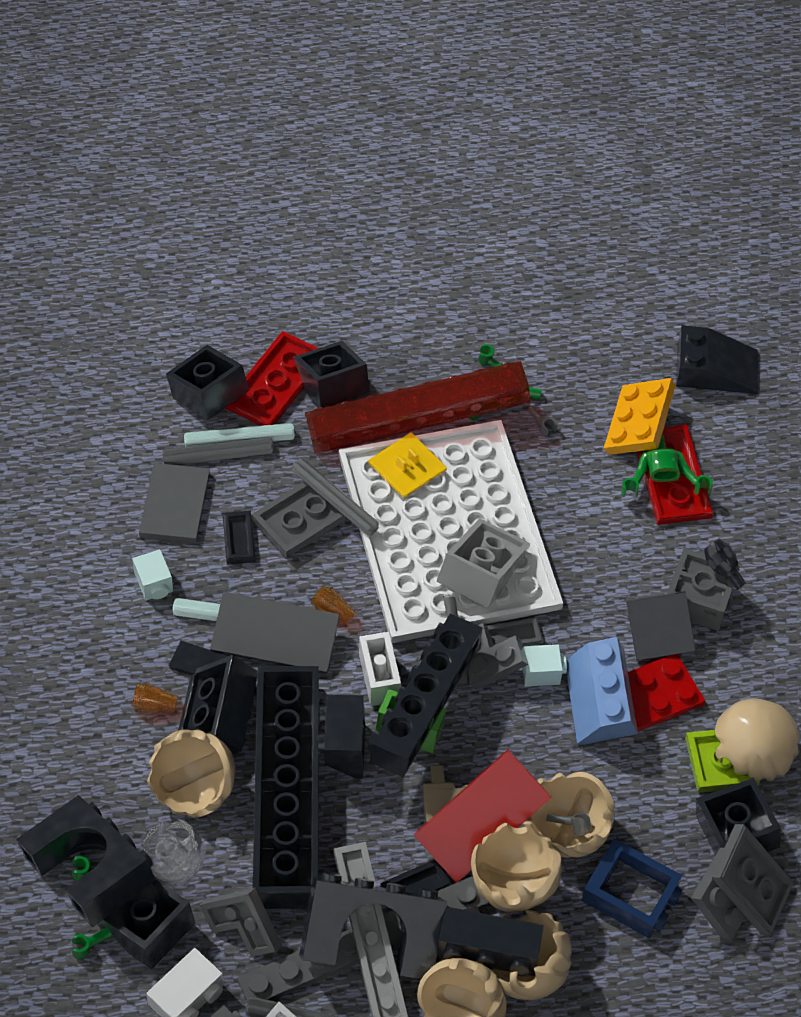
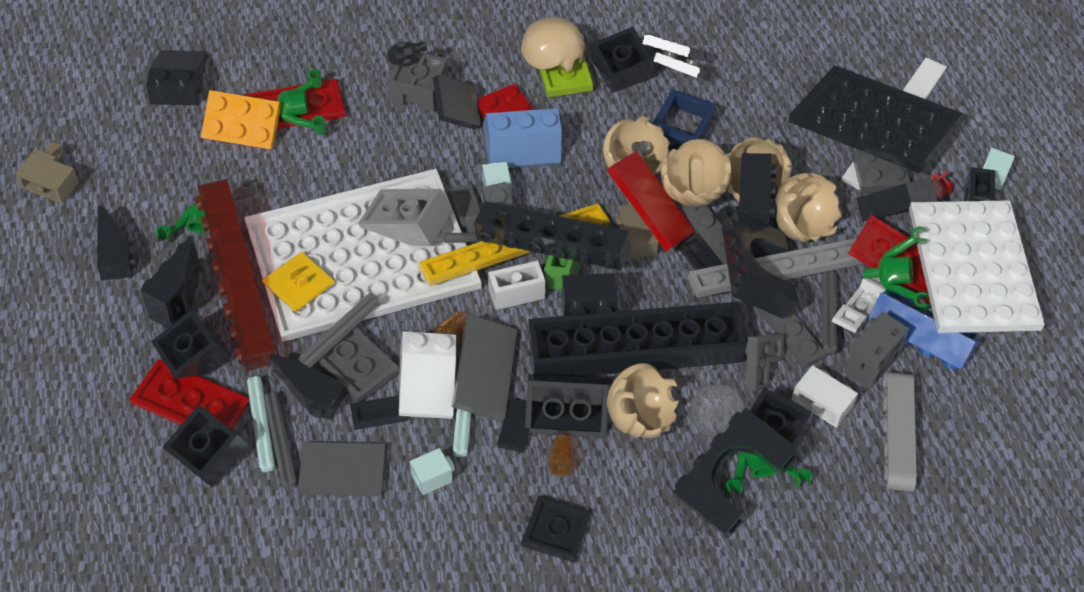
camera: 95 degrees left, 0 degrees up
none -> dark tan hinge [15,142,79,204]
none -> black slope [97,205,137,280]
none -> black slope [140,236,201,328]
none -> black slope [270,353,346,420]
none -> white slope [399,331,456,419]
none -> yellow tile [419,203,610,286]
none -> black tile [521,495,592,563]

